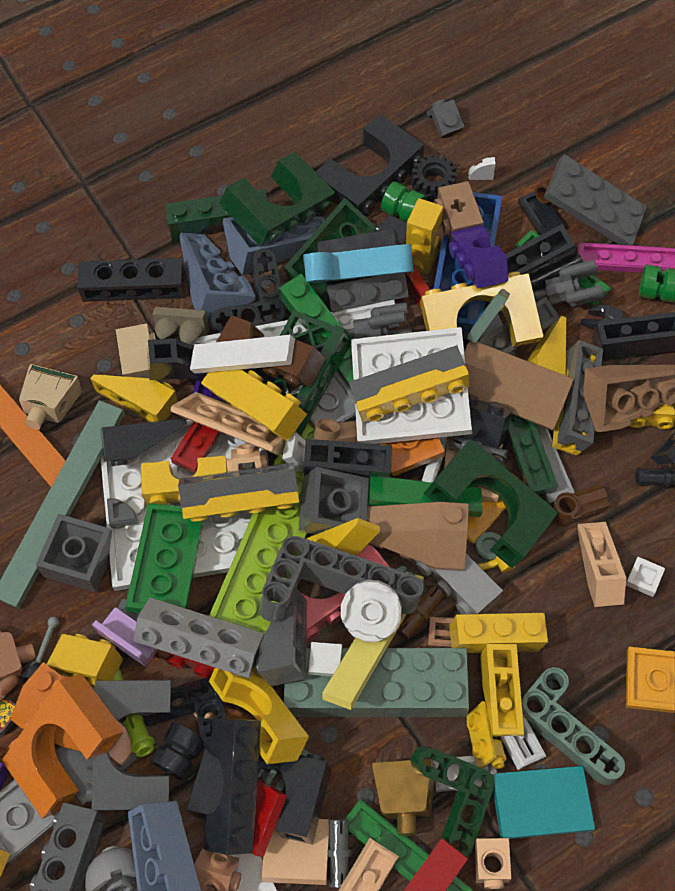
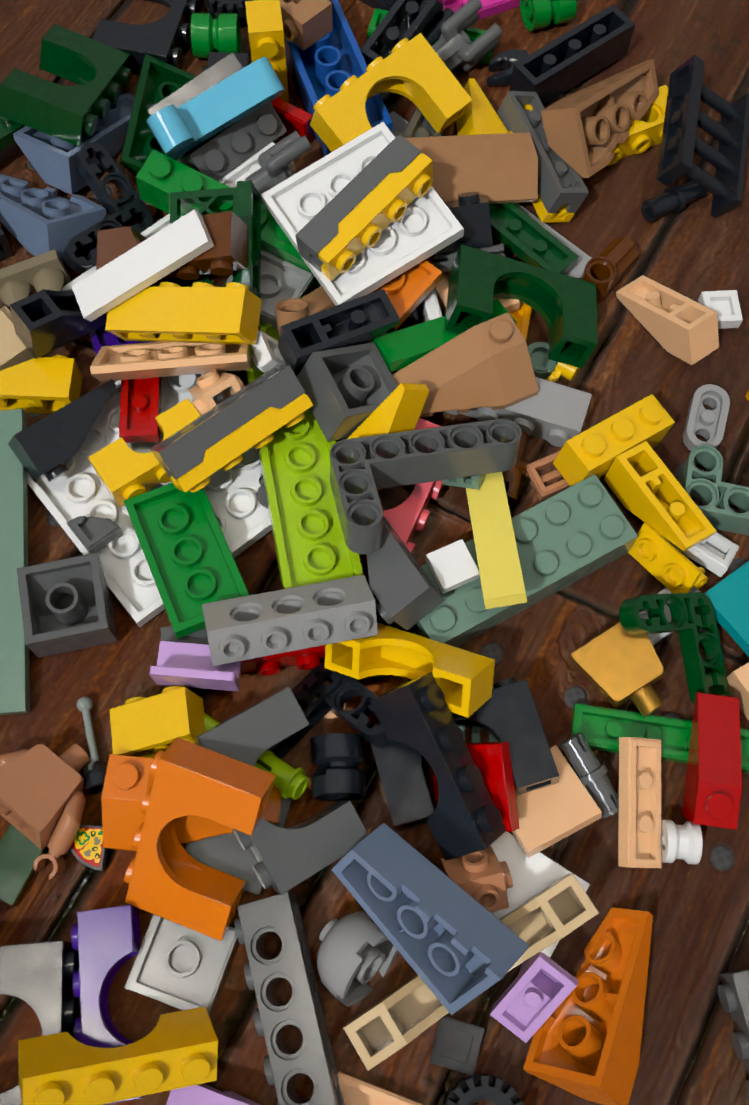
camera: 35 degrees left, 5 degrees up
white tile [341,580,402,642] -> none
dark purple arch [449,225,509,289] -> none
sand green tile [467,288,510,343] -> none
none -> light grey plate [683,384,730,451]

